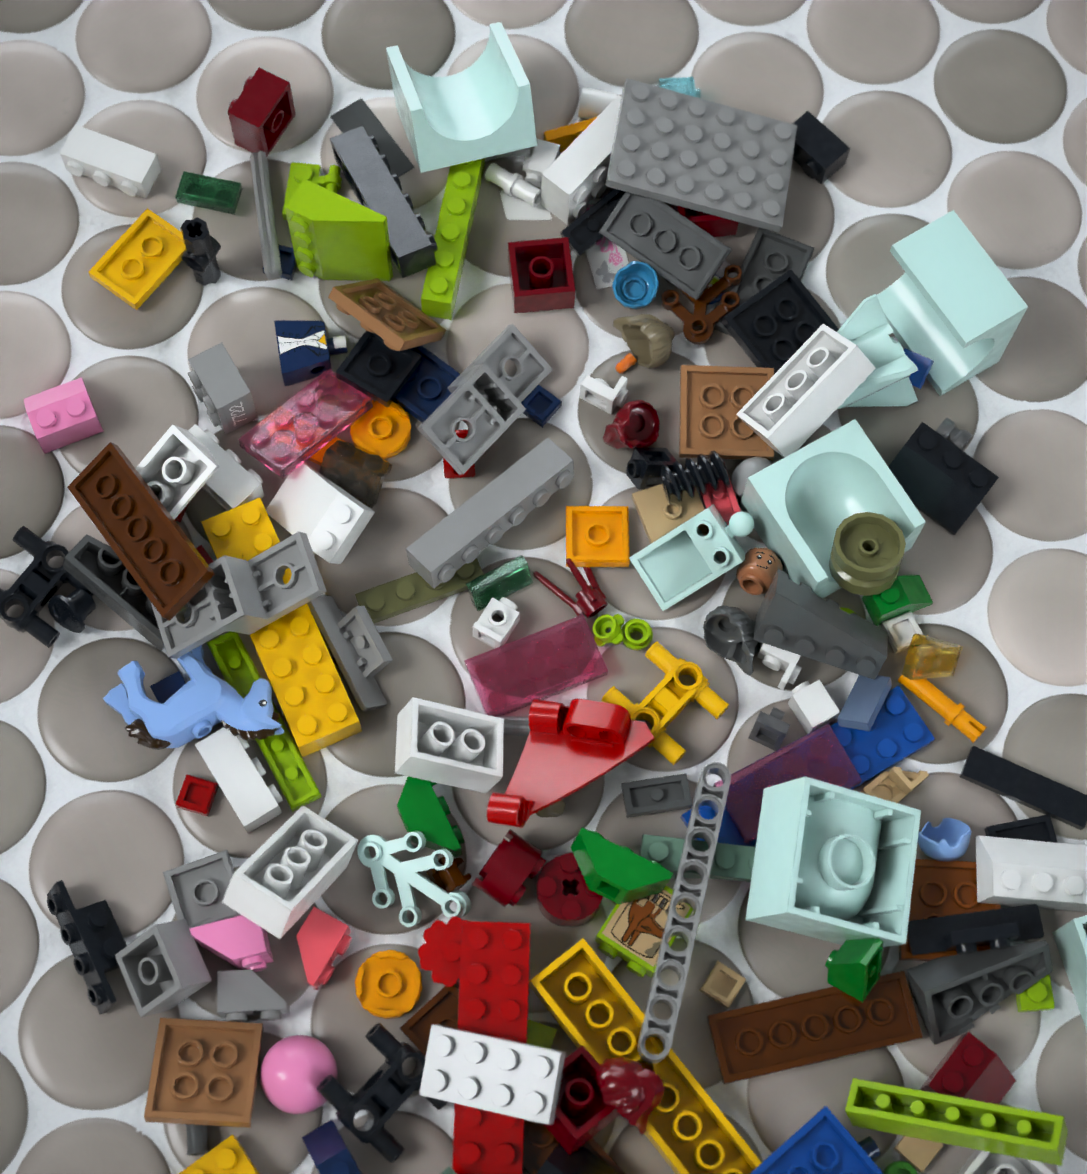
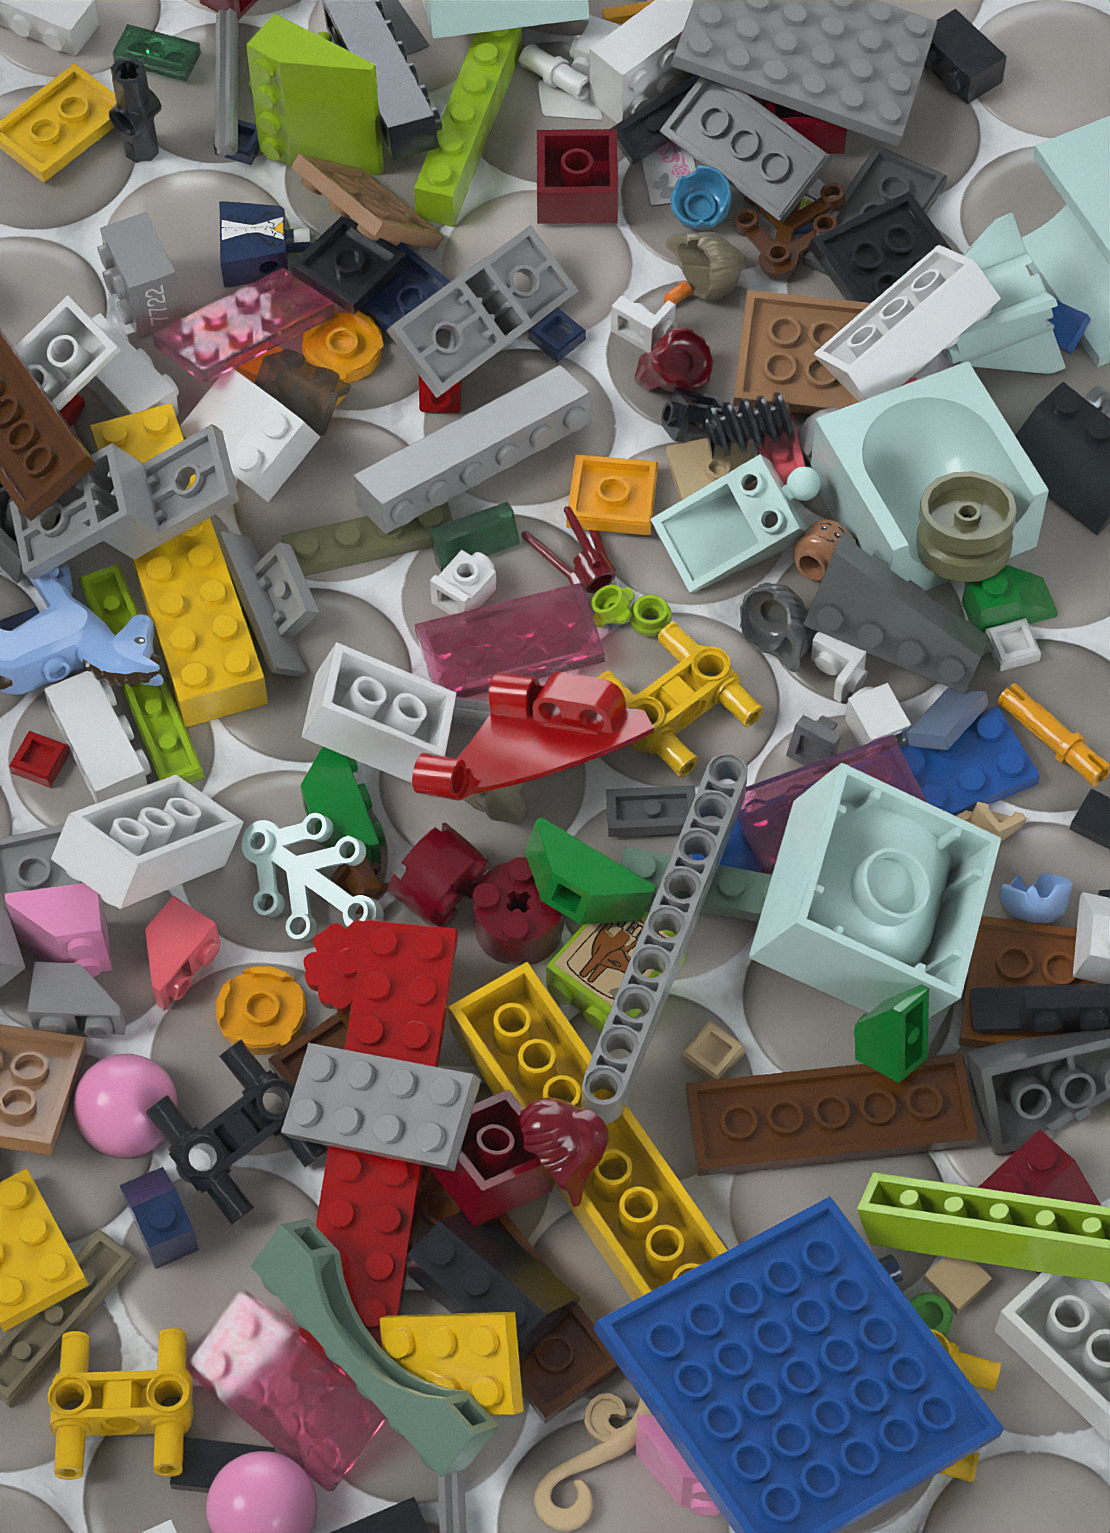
camera: 10 degrees right, 10 degrees down
clear yellow slope [902,634,962,680] -> none

